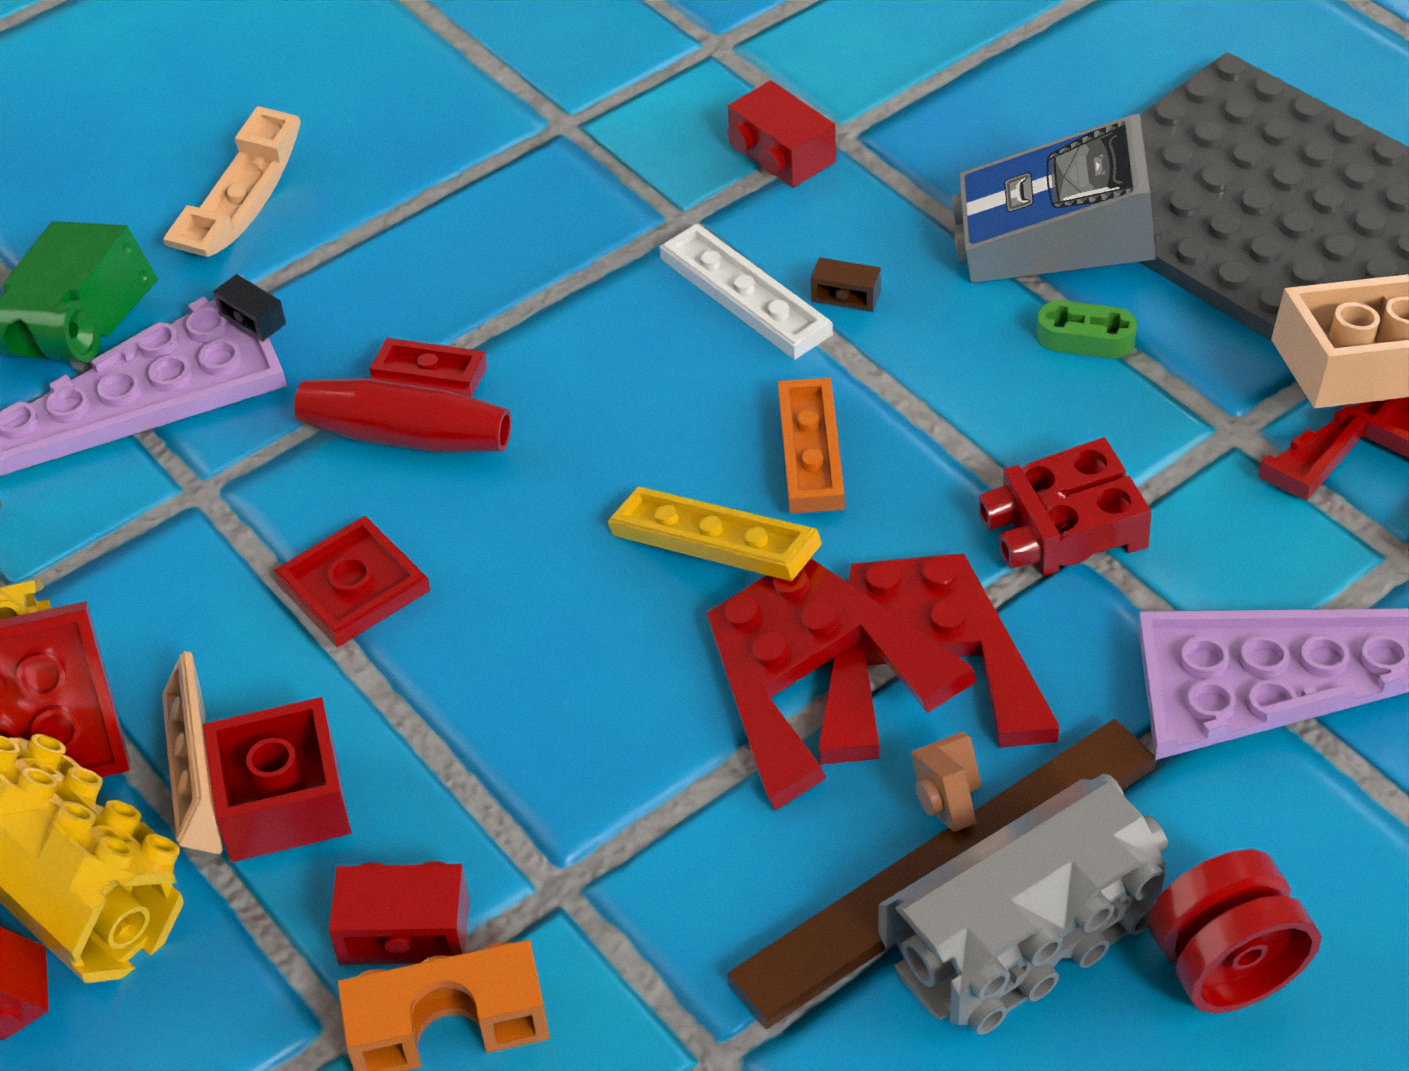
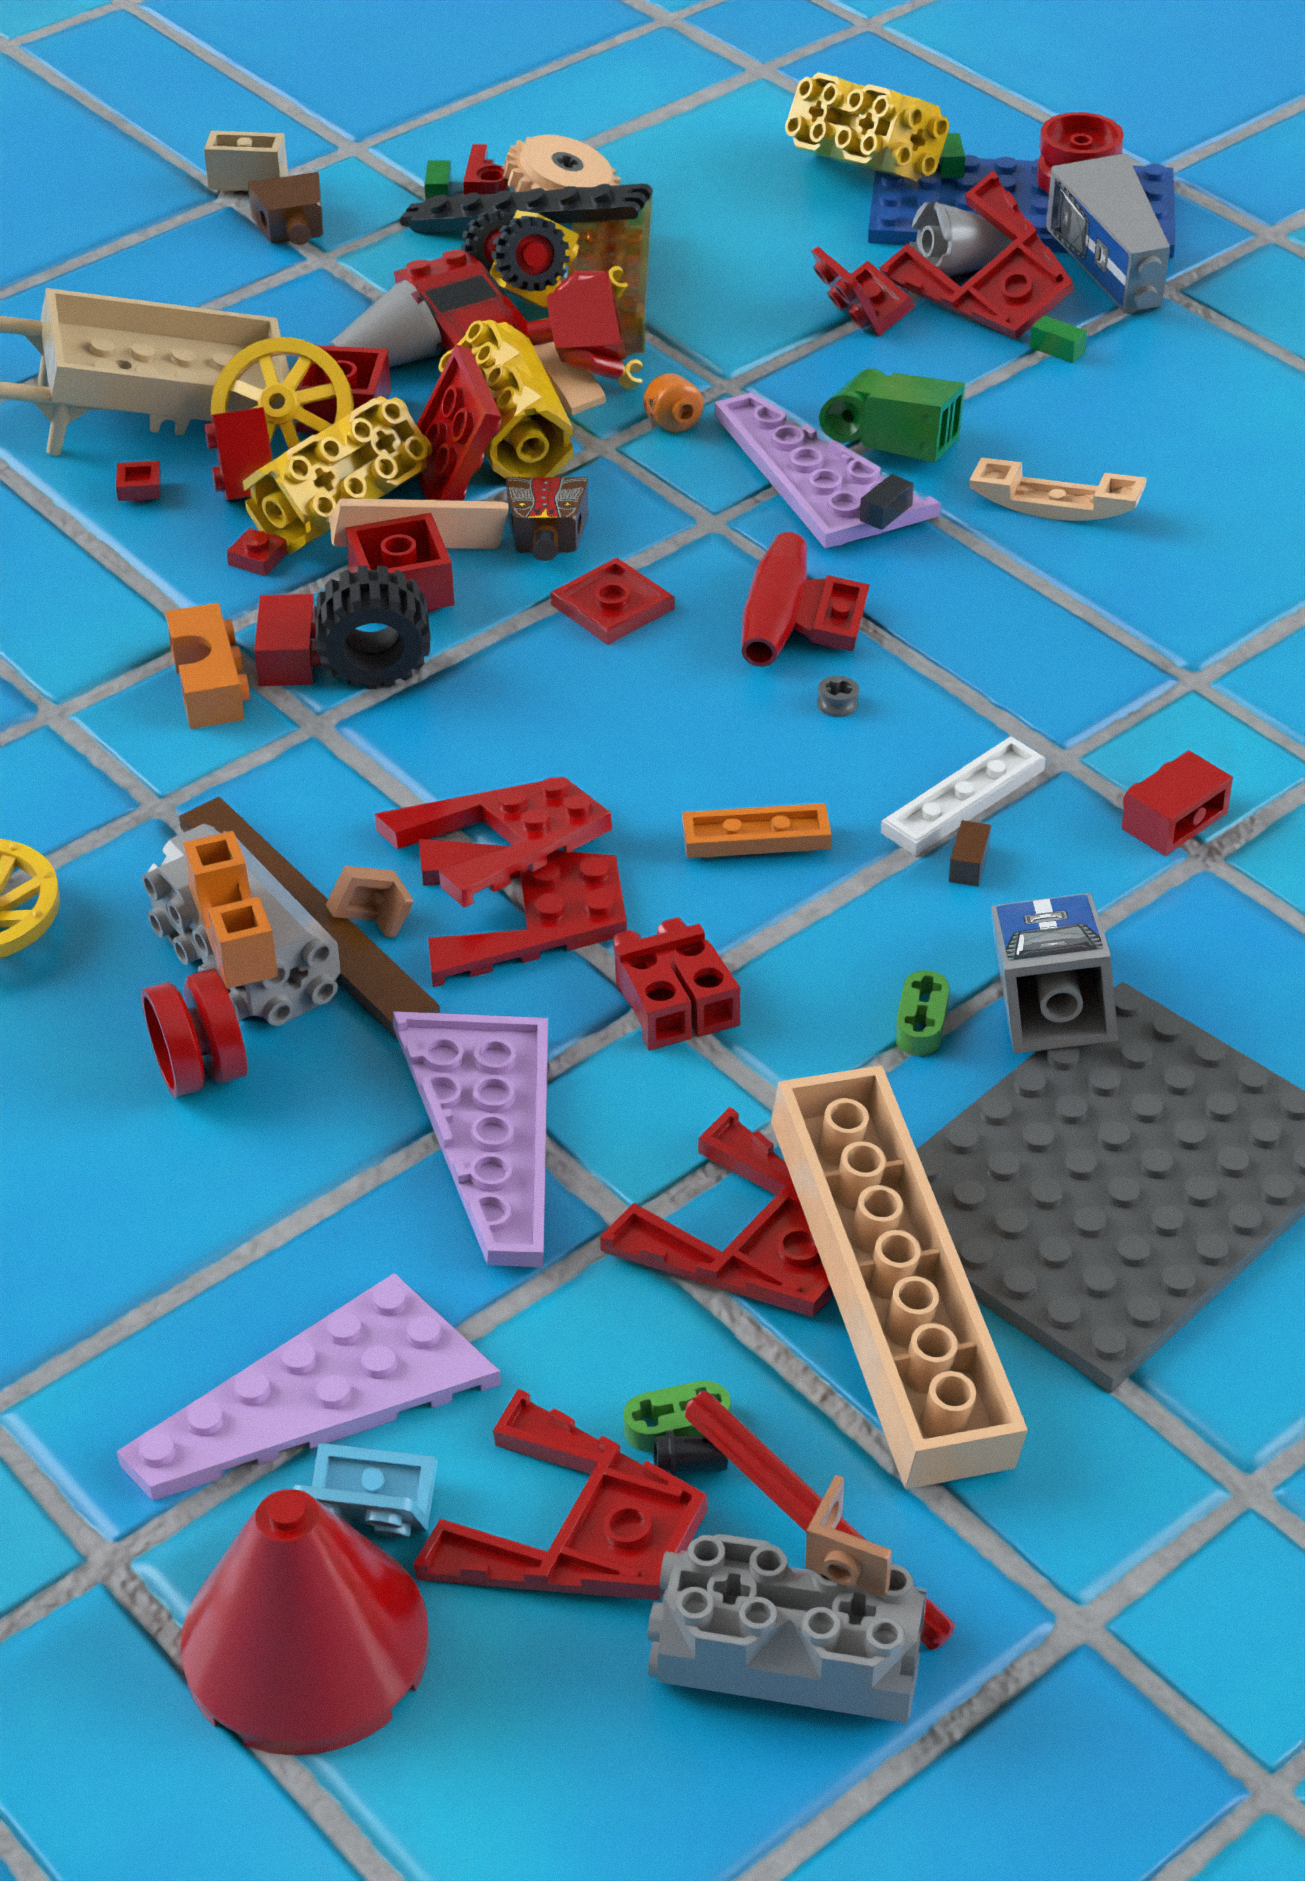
camera: 85 degrees right, 5 degrees down
yellow tile [607,486,822,581] -> none
none -> orange arch [183,831,278,989]
none -> red plate [227,528,288,576]
none -> black tyre [314,565,431,689]
none -> reddish brown torso [506,477,588,561]
none -> dark grey bush [817,676,859,717]

